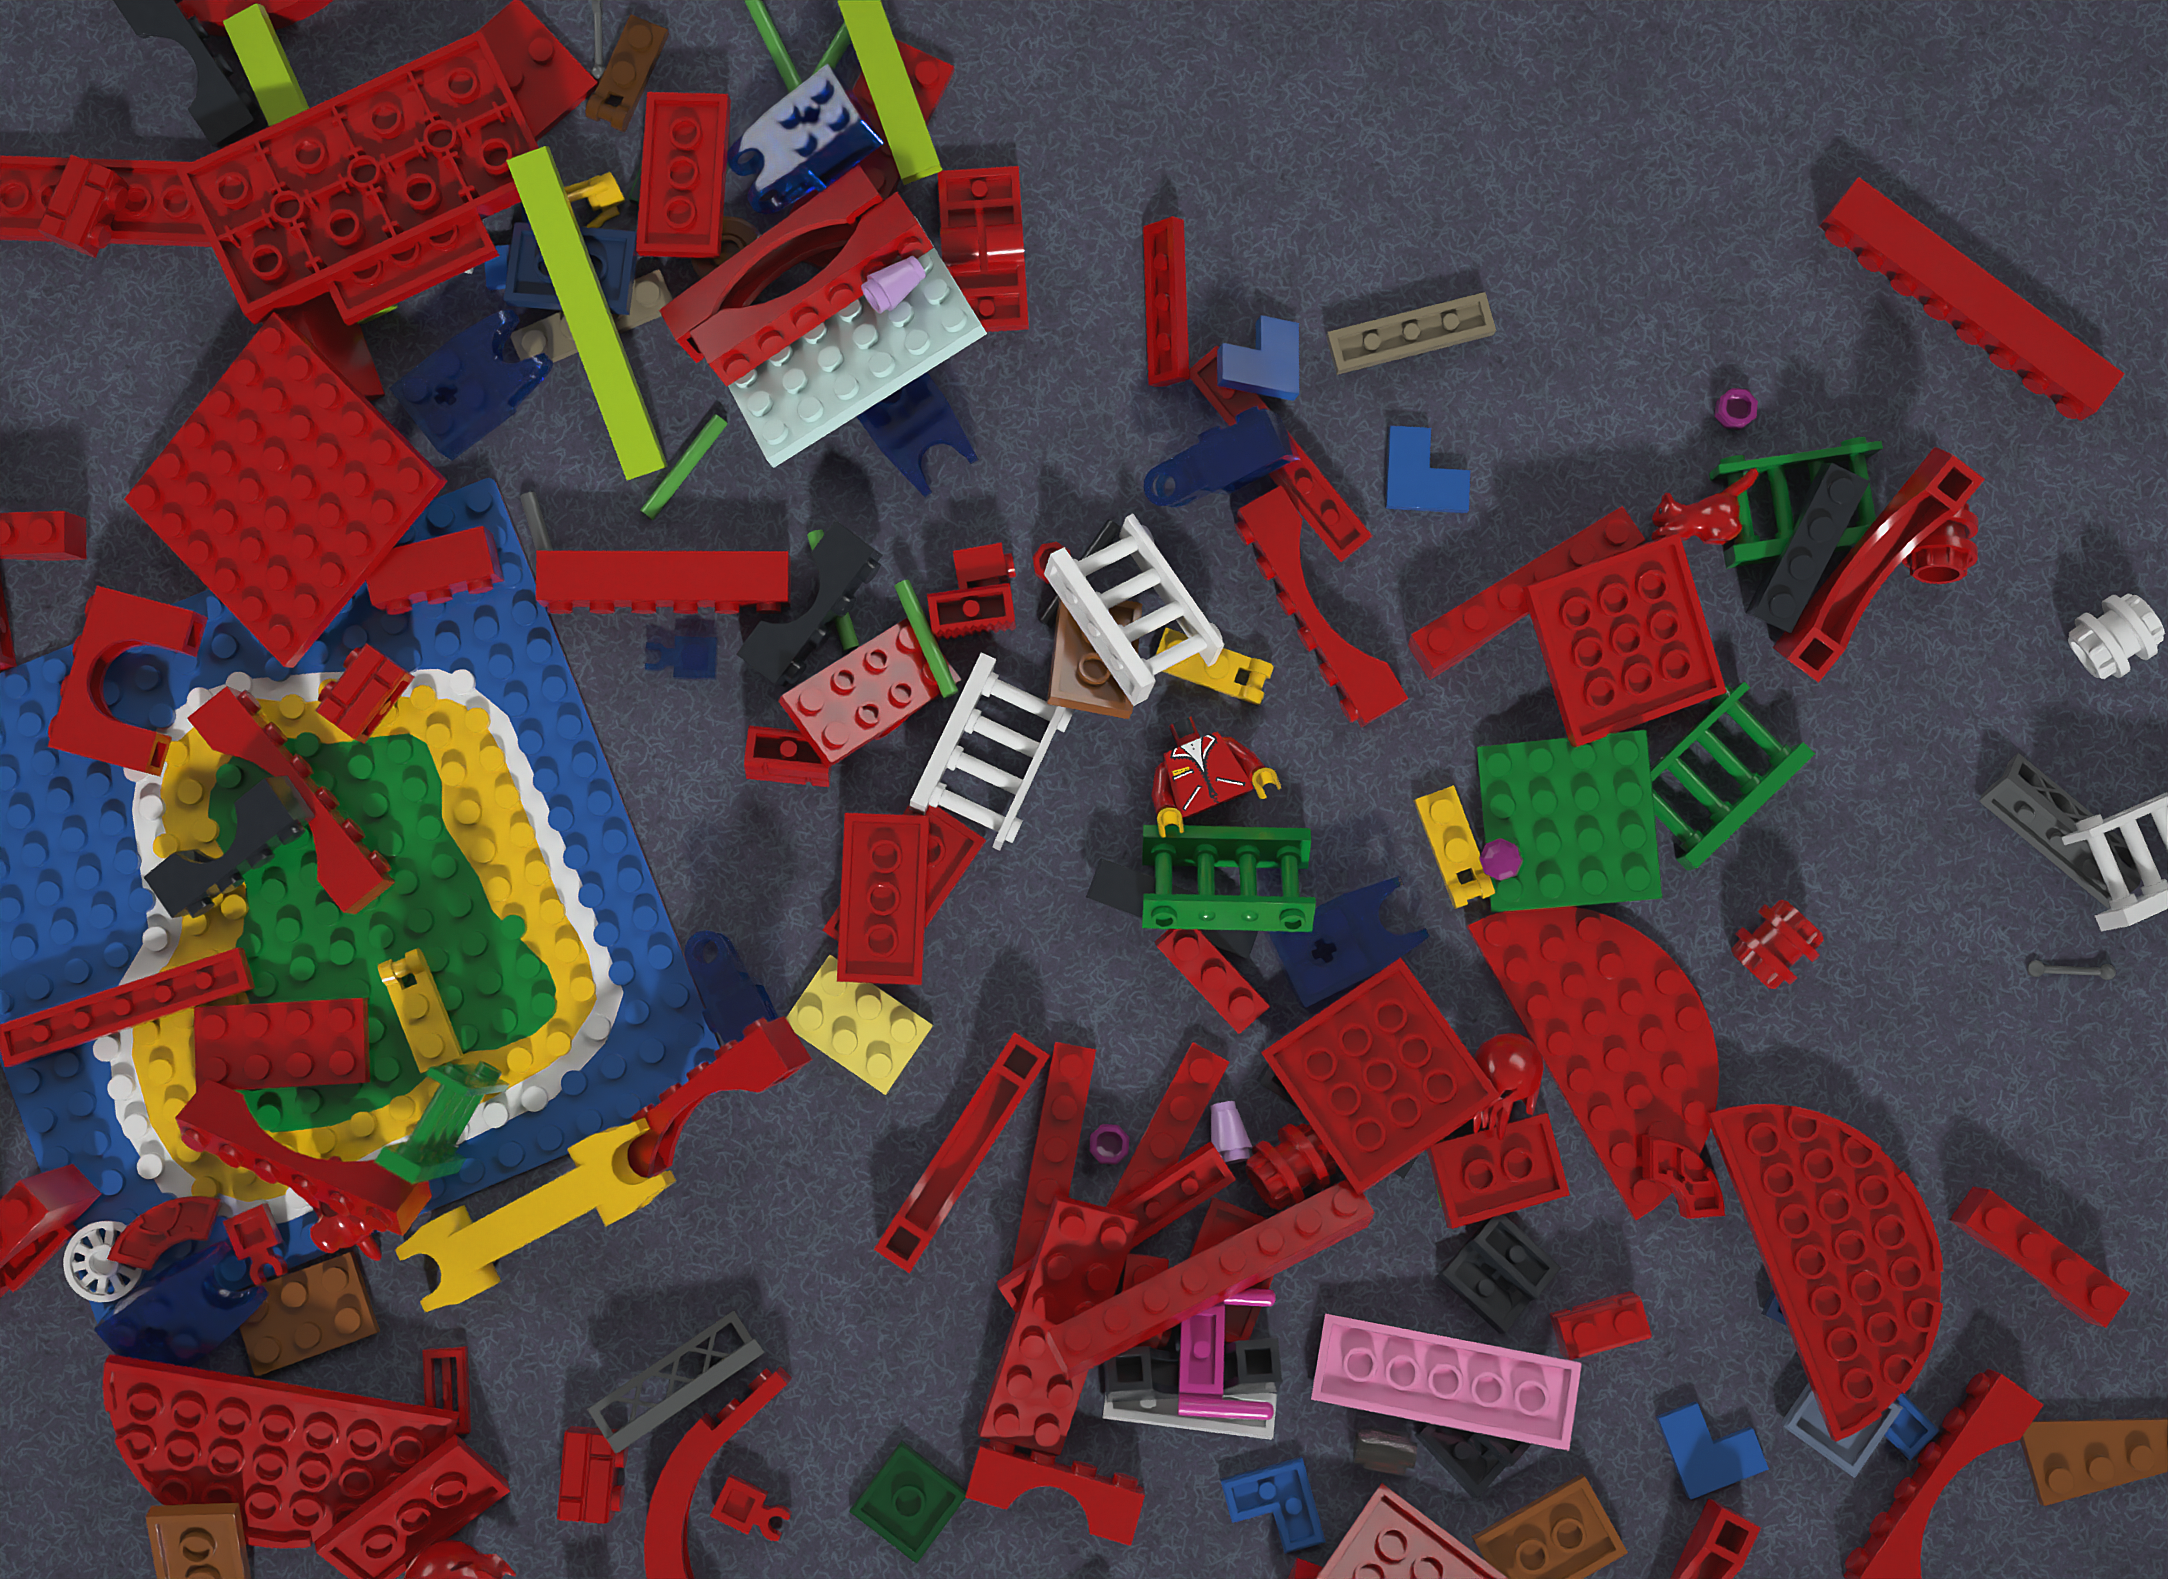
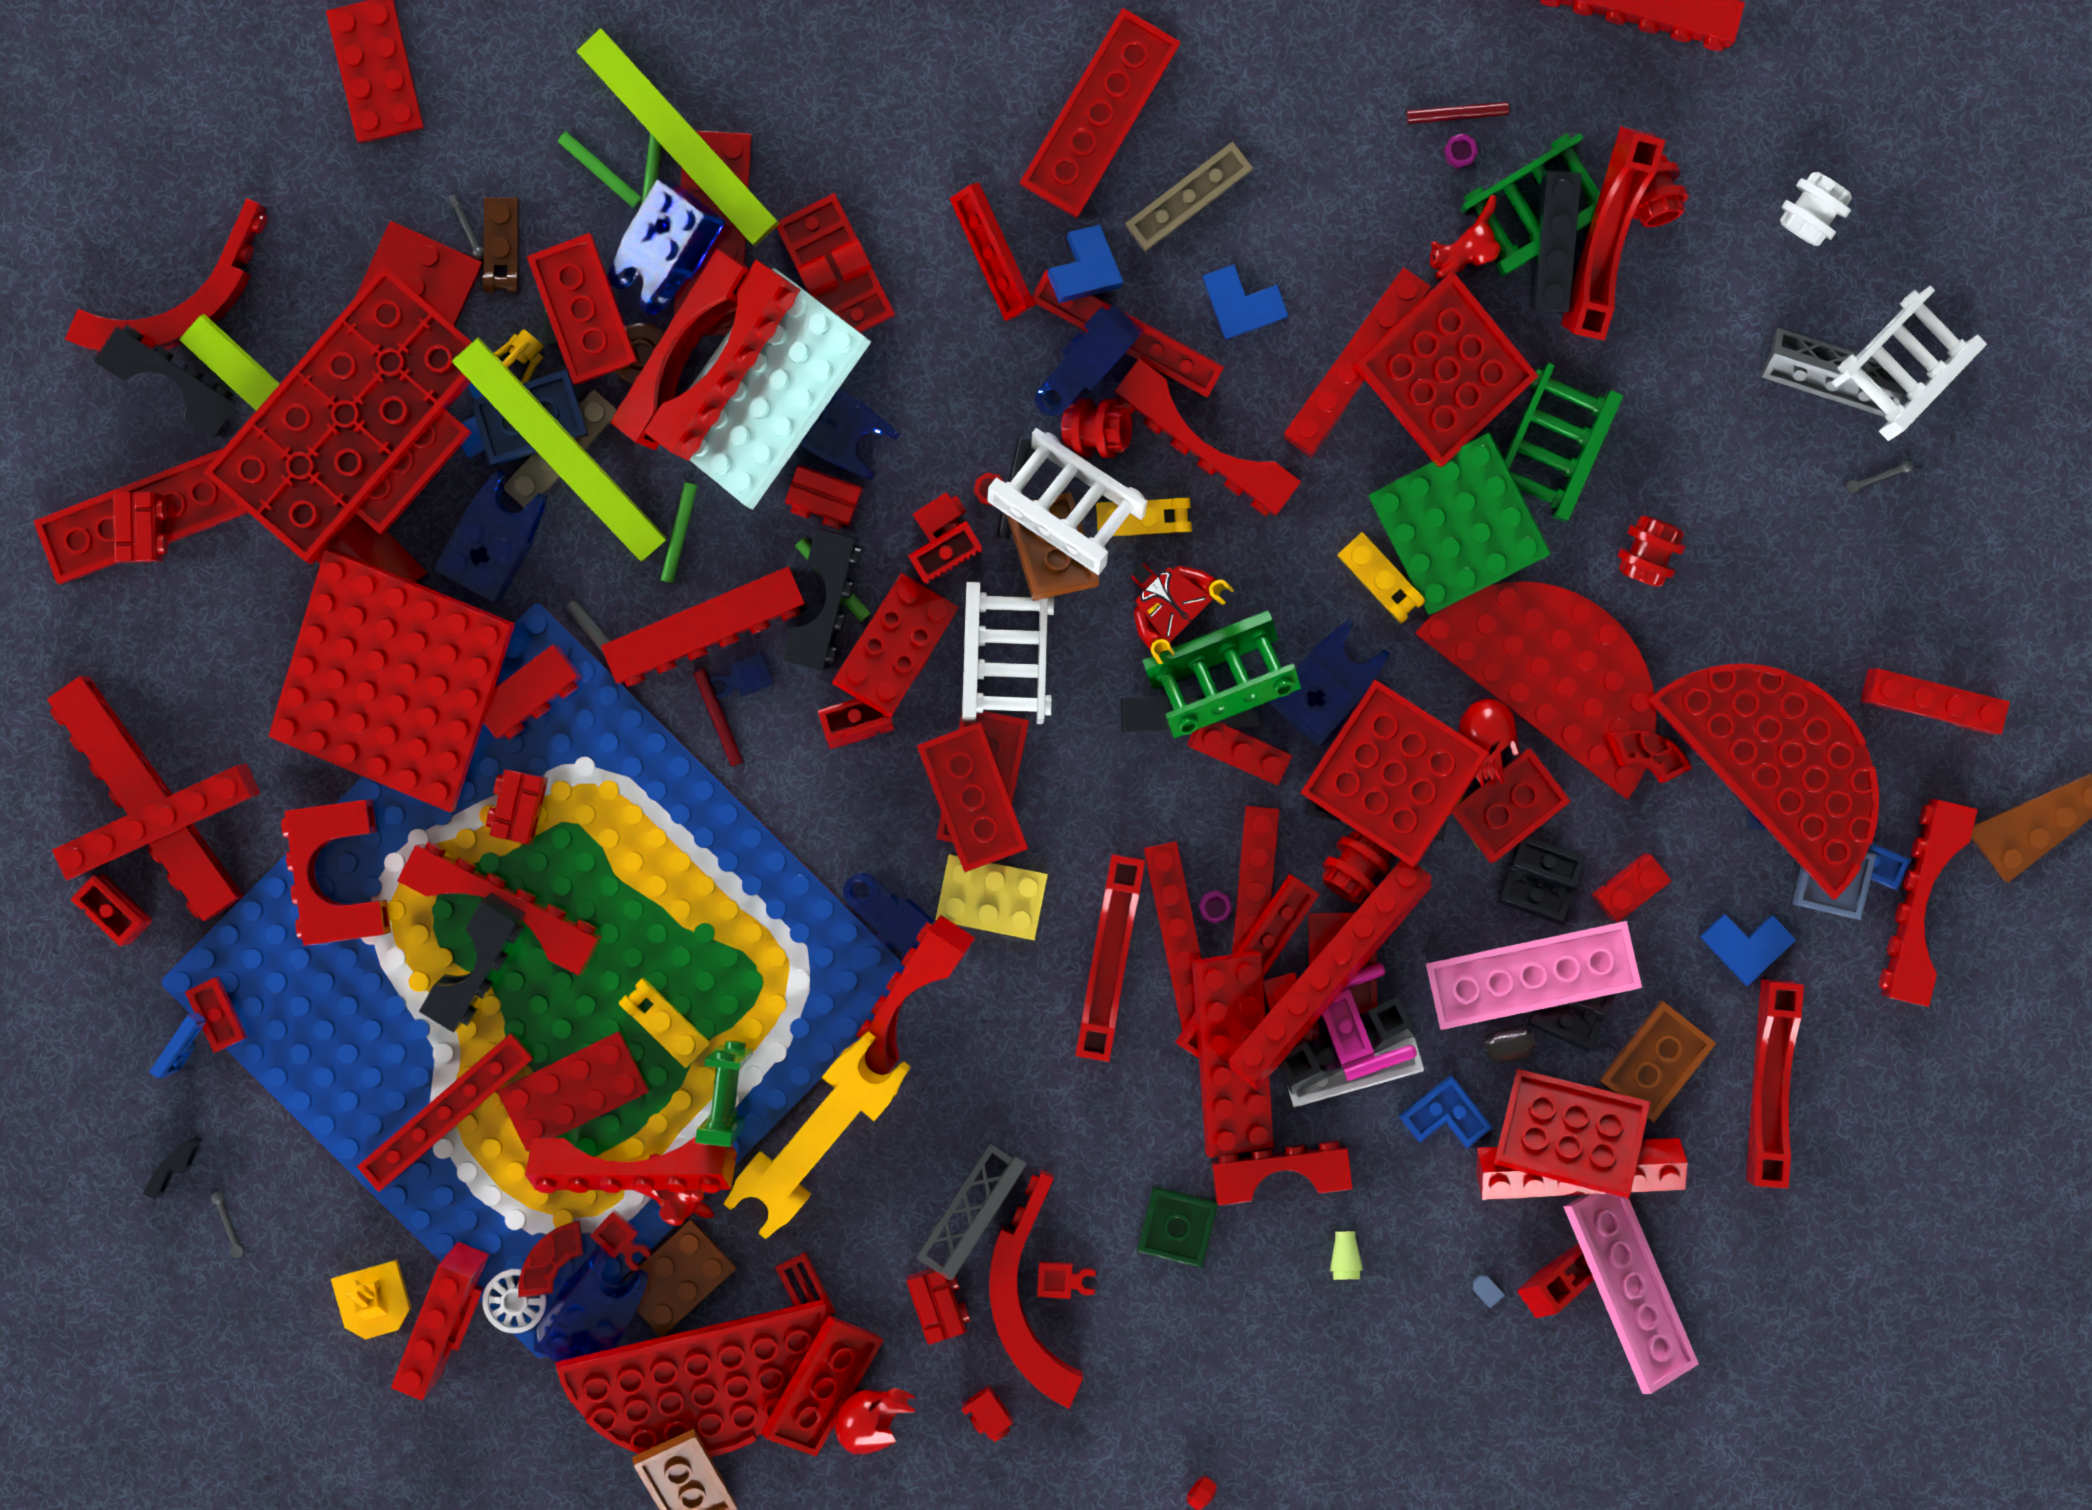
camera: 20 degrees left, 5 degrees up
lavender cone [861,256,926,313] -> none
bright green bar [894,580,959,698] -> none
lavender cone [1210,1101,1252,1165] -> none
magenta tile [1479,838,1523,881] -> none
none -> dark red bar [693,669,744,767]
none -> red brick [785,464,864,531]
none -> red plate [1019,8,1181,219]
none -> red piece [1061,398,1132,458]
none -> dark red bar [1406,102,1509,124]

